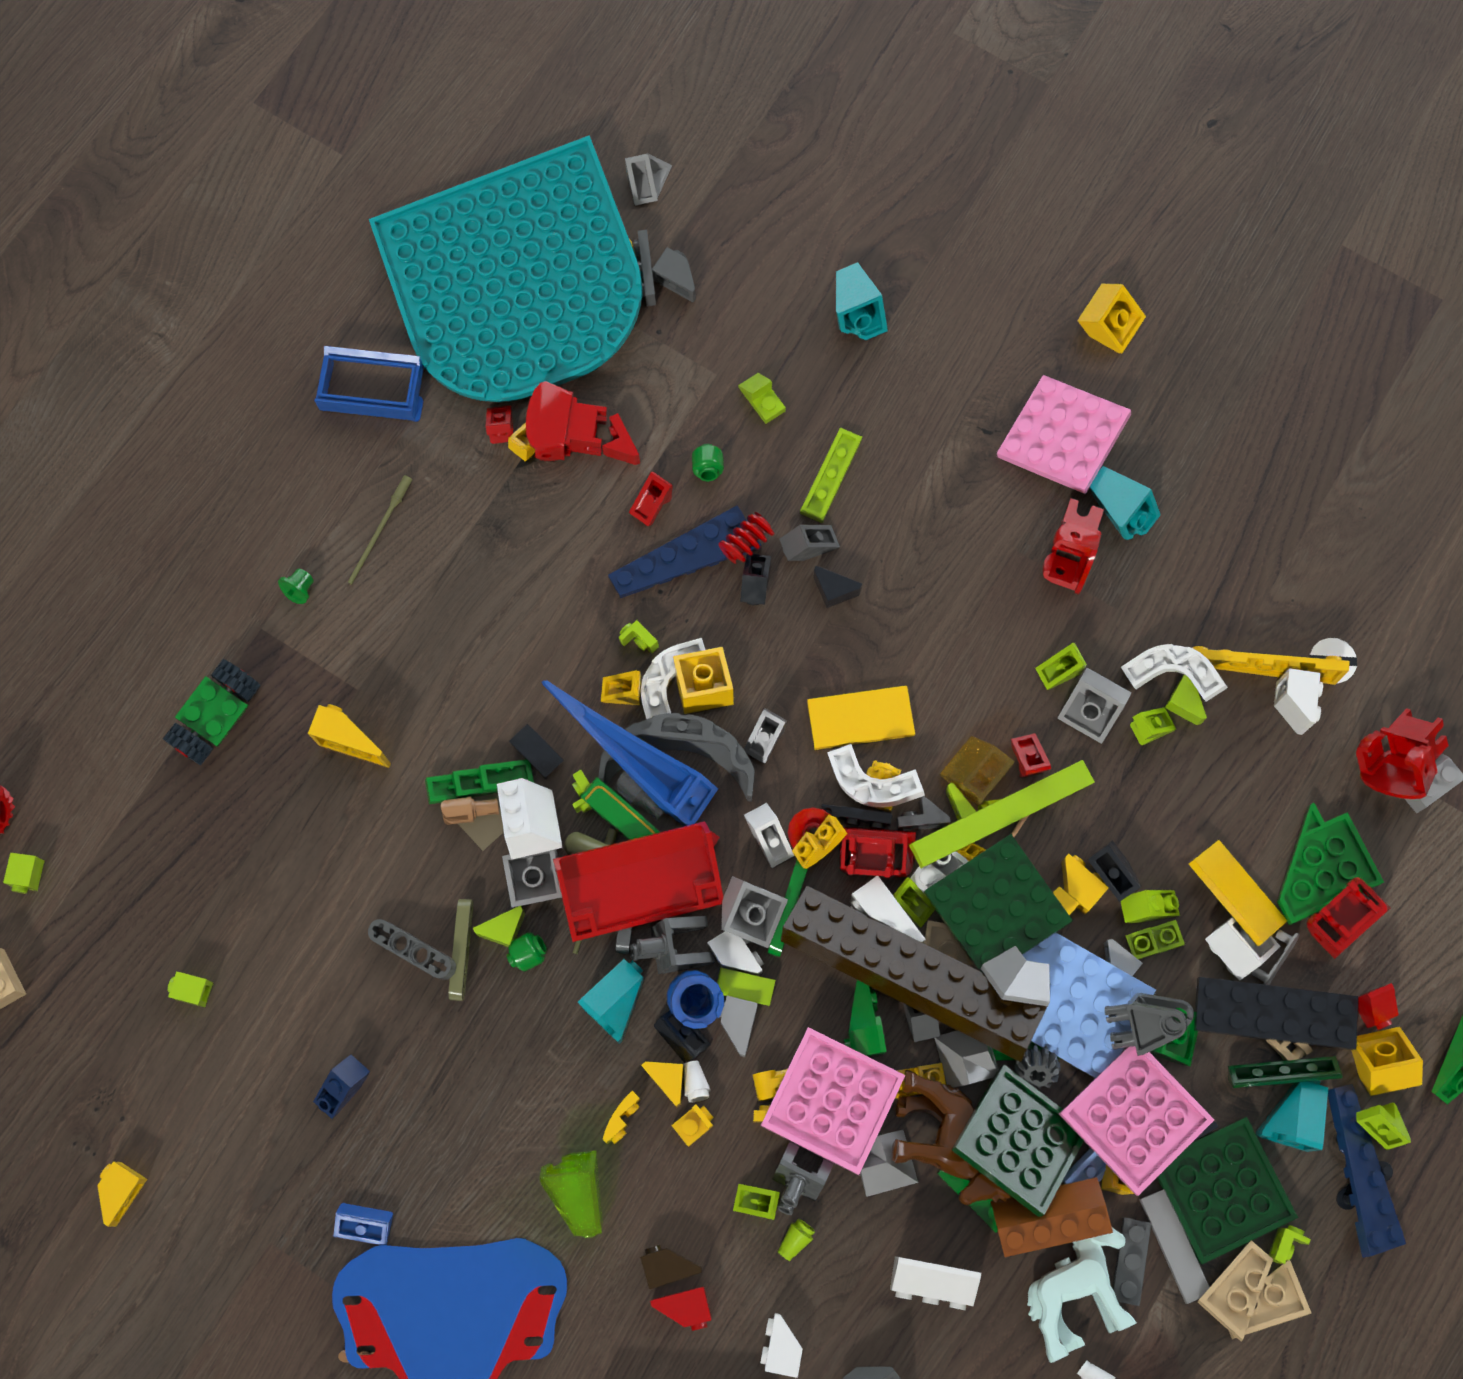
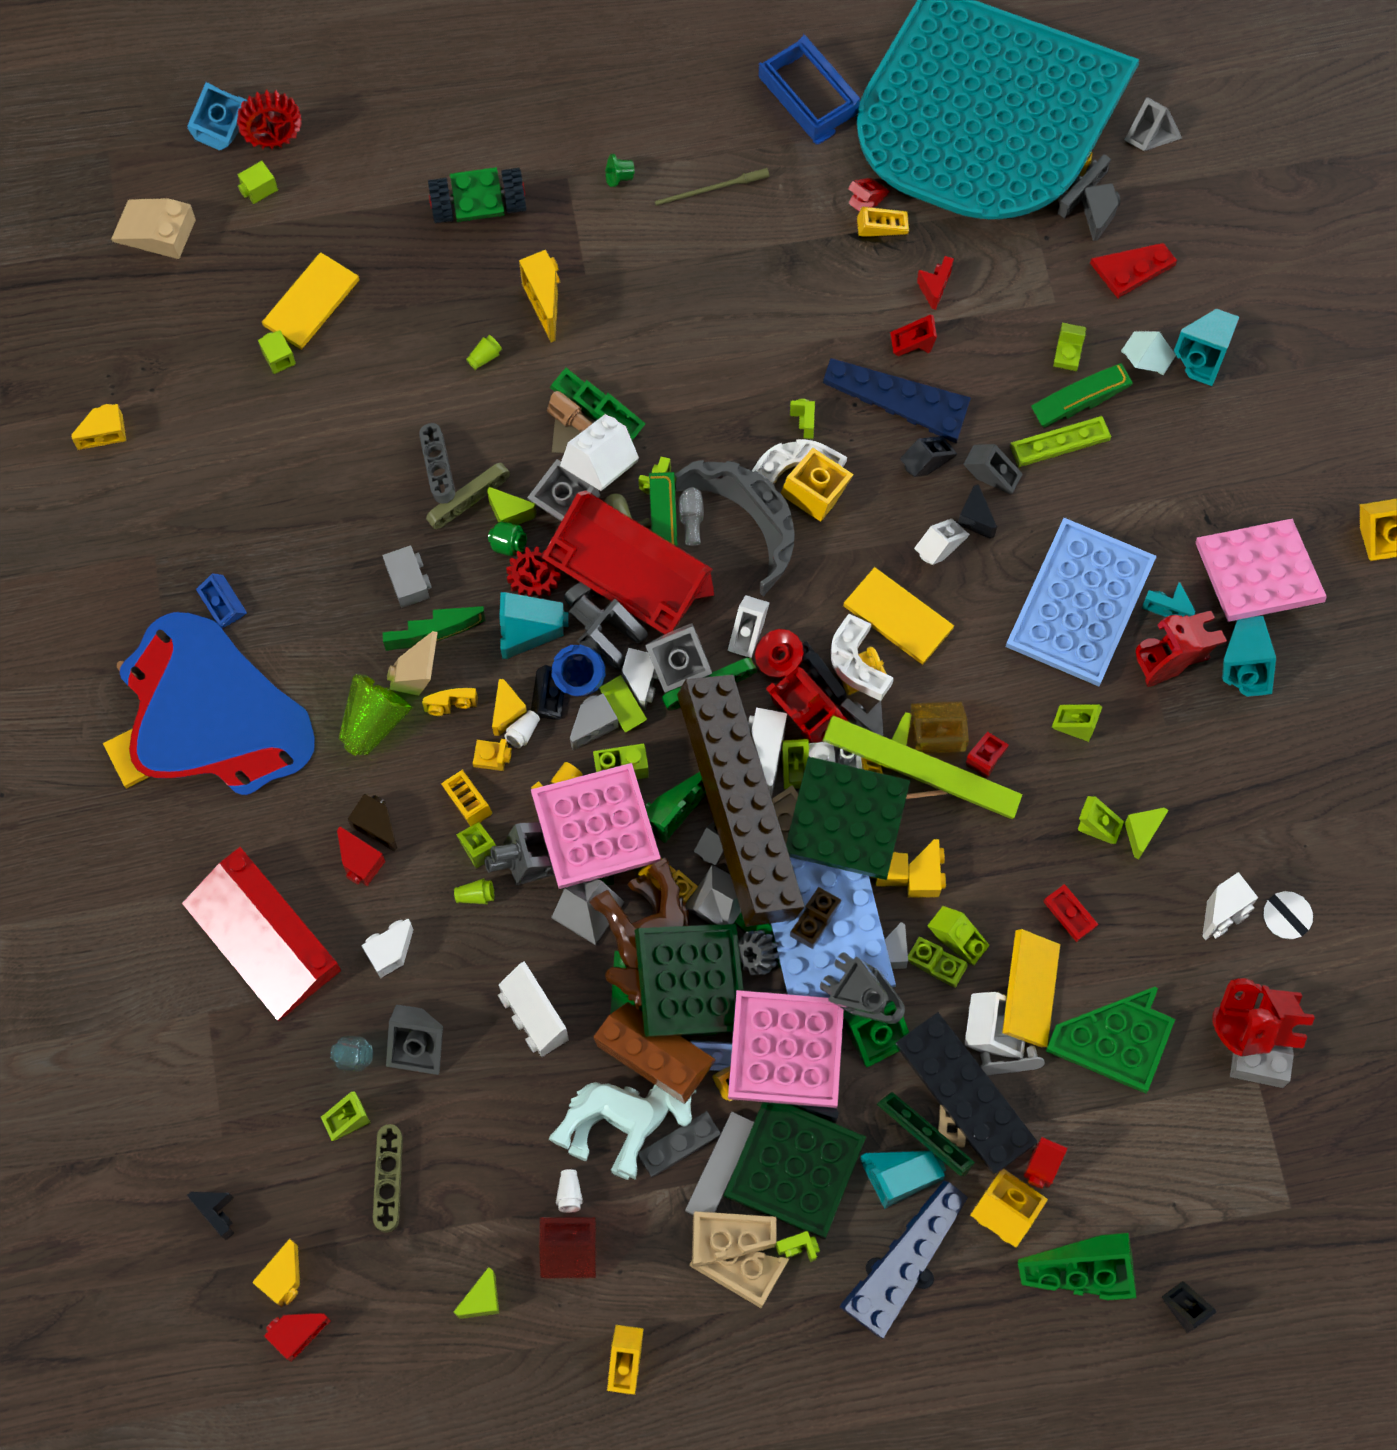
camera: 45 degrees right, 5 degrees down
dark blue slope [313,1055,370,1119] -> none
black slope [509,724,564,778] -> none
red piece [526,381,607,461] -> none
blue plate [542,681,718,827] -> none
yellow slope [601,670,642,705] -> none
green head [692,444,724,482] -> none
red piece [719,512,774,564] -> none
flat silver slope [744,708,787,764] -> none
yellow slope [792,815,847,869] -> none
light grey slope [981,946,1050,1006] -> none
light grey slope [1057,668,1131,744] -> none
black slope [1088,840,1141,902] -> none
white plate [1121,644,1228,702] -> none
yellow wing [1193,646,1350,685] -> none
red piece [1307,877,1391,959] -> none
lime slope [1356,1102,1411,1150] -> none
none -> yellow tile [262,252,359,350]
none -> light grey brick [382,545,432,608]
none -> green slope [383,606,486,651]
none -> tan slope [387,631,437,696]
none -> yellow slope [441,769,492,826]
none -> lime cone [466,335,502,370]
none -> red gear [506,546,561,599]
none -> lime slope [593,743,649,779]
none -> dark brown slope [790,887,841,949]
none -> white slope [914,518,970,565]
none -> light blue plate [1005,518,1156,686]
none -> green slope [1031,363,1133,428]
none -> red plate [1043,884,1098,942]
none -> red wing [1090,243,1177,299]
none -> light aqua slope [1121,331,1176,375]
none -> teal slope [1142,582,1195,617]

